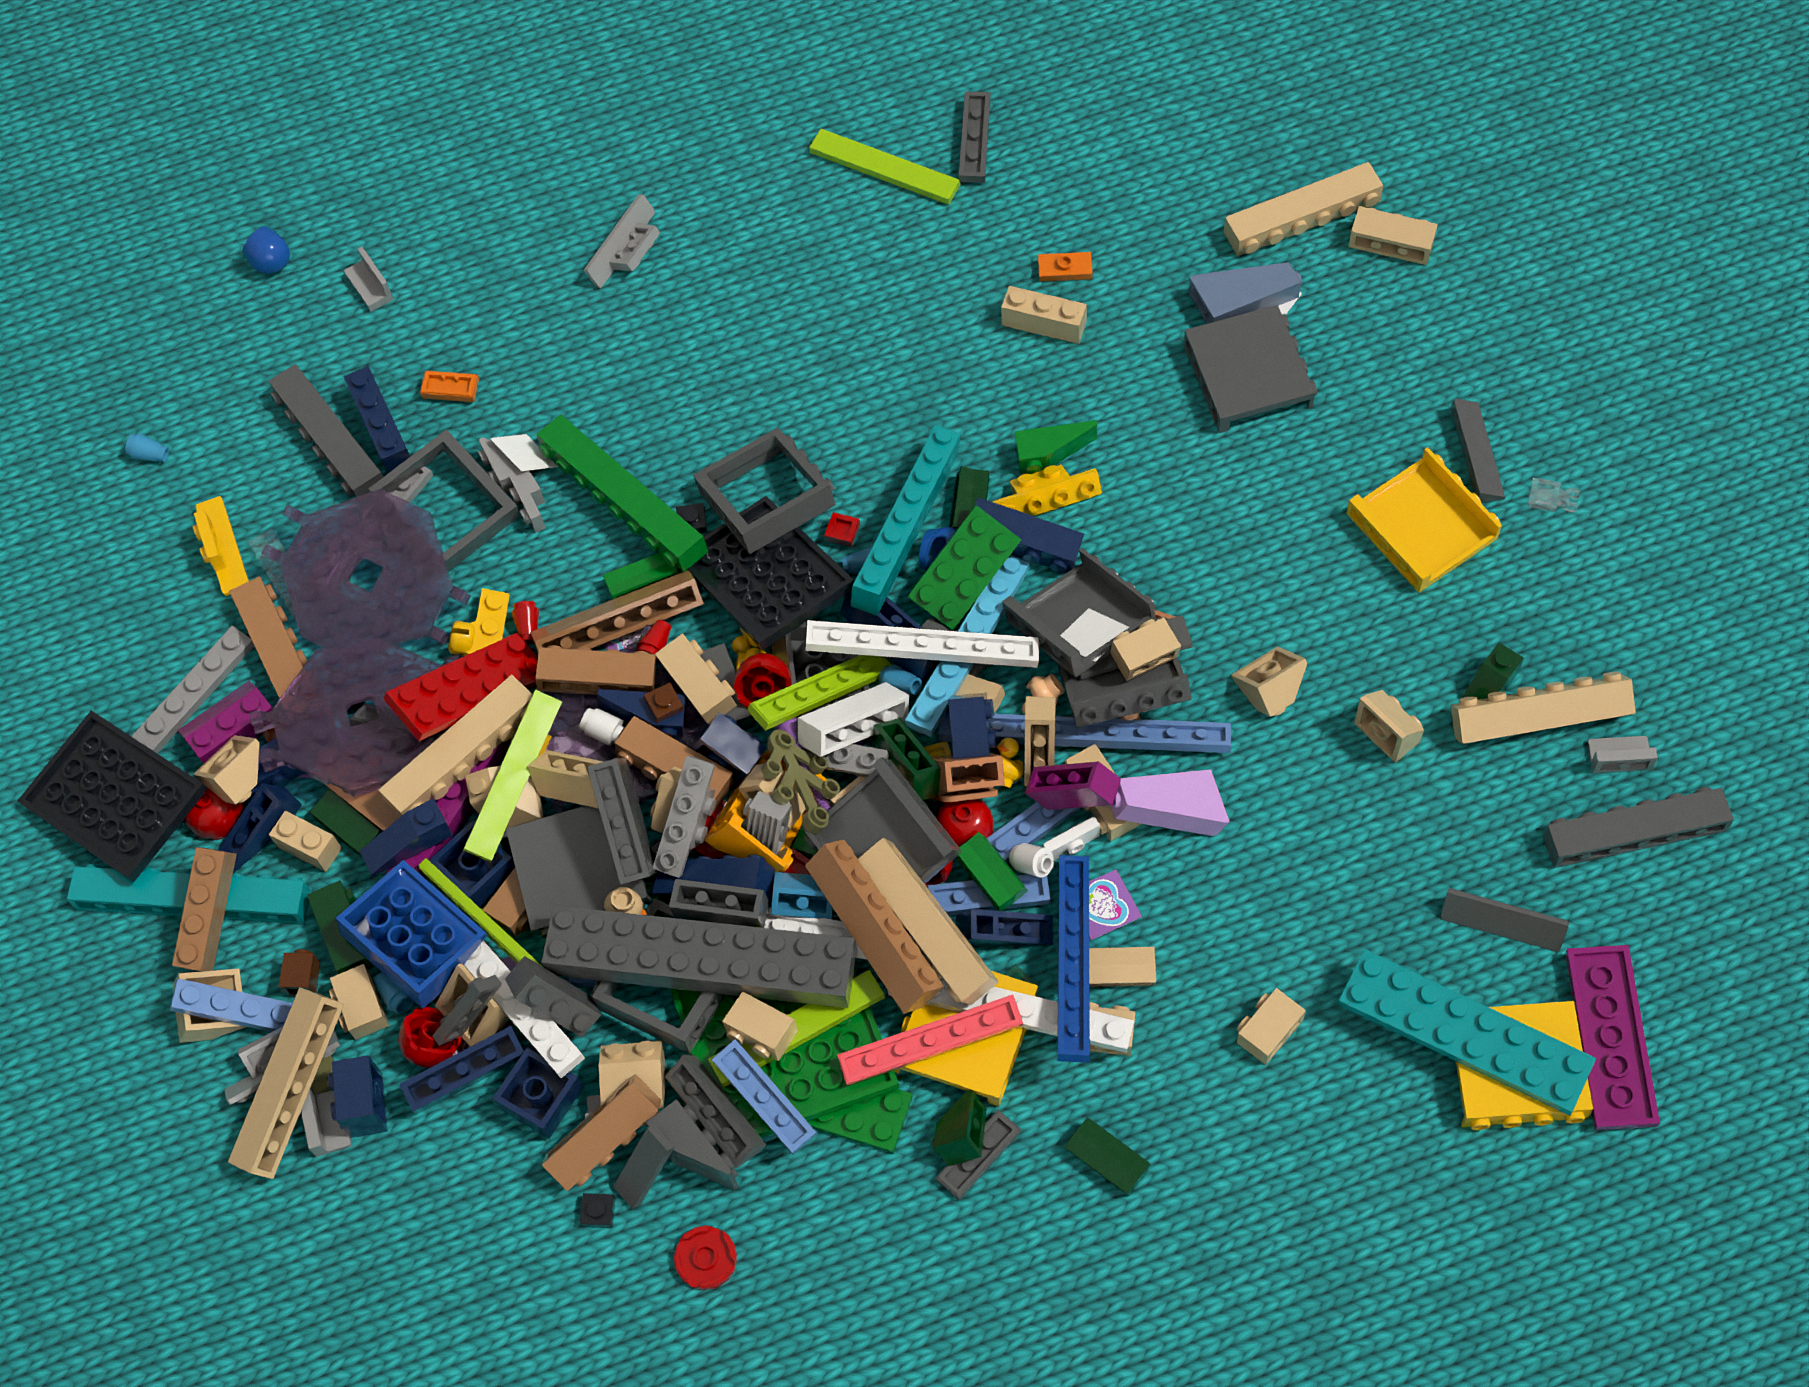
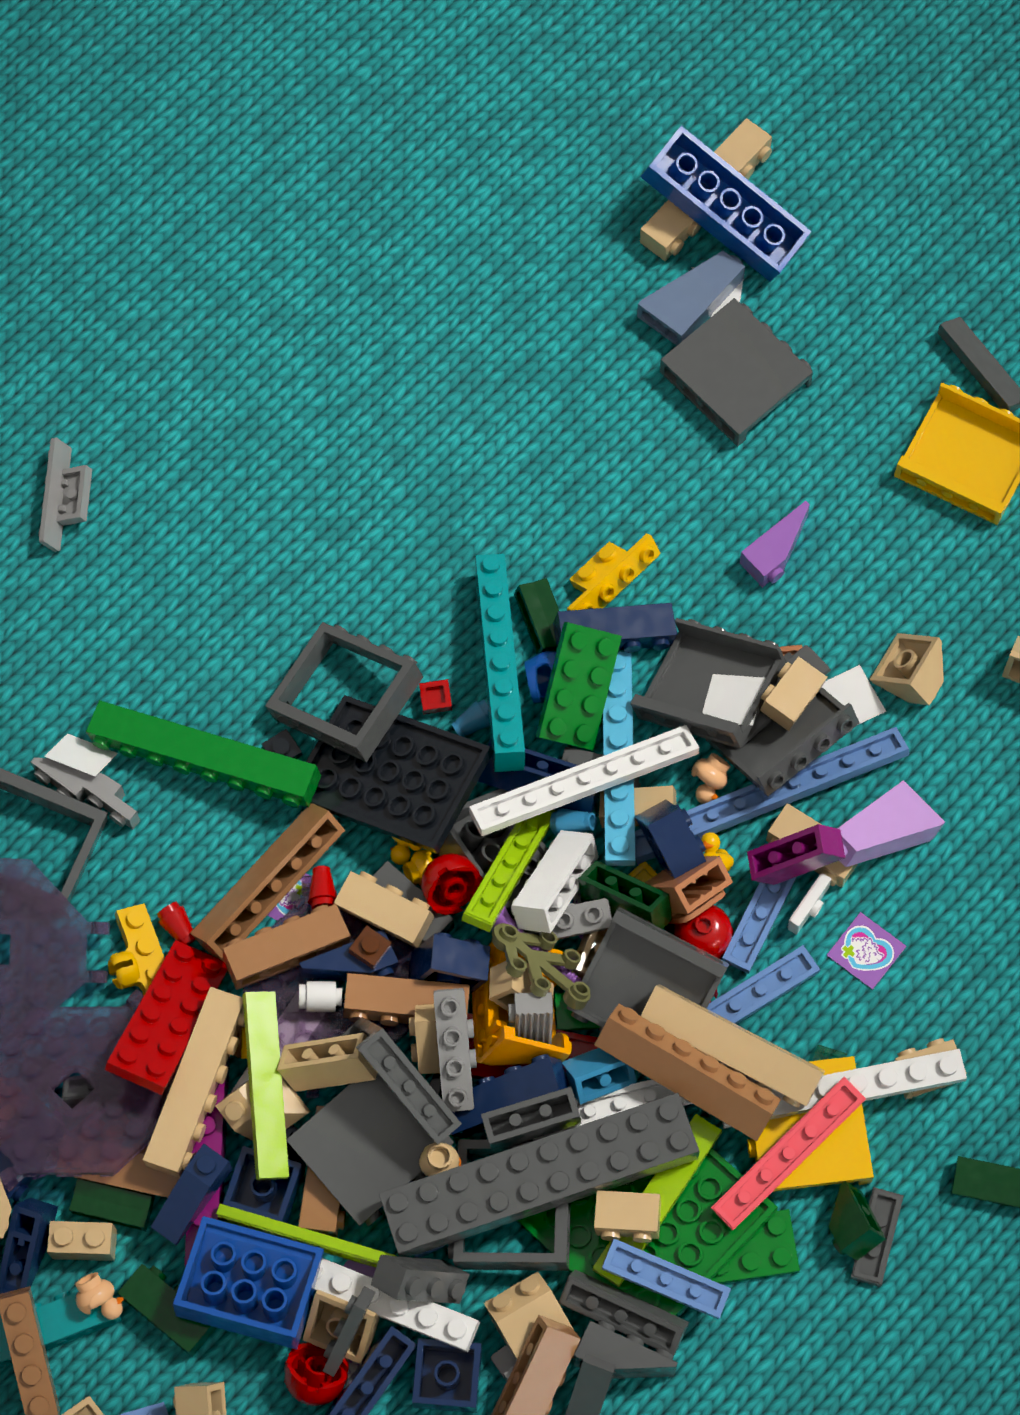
camera: 30 degrees left, 5 degrees up
reddish brown brick [279,949,321,997] -> none
tan brick [329,964,390,1040] -> none
dark azure cone [373,972,414,1014] -> none
green piece [603,552,679,599] -> none
lime tile [809,129,960,205] -> none
green piece [956,832,1028,911] -> none
dark blue slope [956,909,1053,947] -> none
dark grey plate [959,92,991,183] -> none
tan brick [1001,286,1087,344] -> none
white brick [1009,843,1054,877] -> none
green slope [1015,420,1097,474] -> none
tan brick [1024,696,1056,786] -> none
orange plate [1038,252,1093,282] -> none
blue plate [1057,855,1090,1063] -> none
tan piece [1089,947,1156,987] -> none
tan brick [1349,206,1438,265] -> none
none -> light nougat animal [75,1272,124,1320]
none -> blue brick [640,126,812,282]
none -> medium lavender slope [740,501,810,588]
none -> white sticker [822,665,886,725]

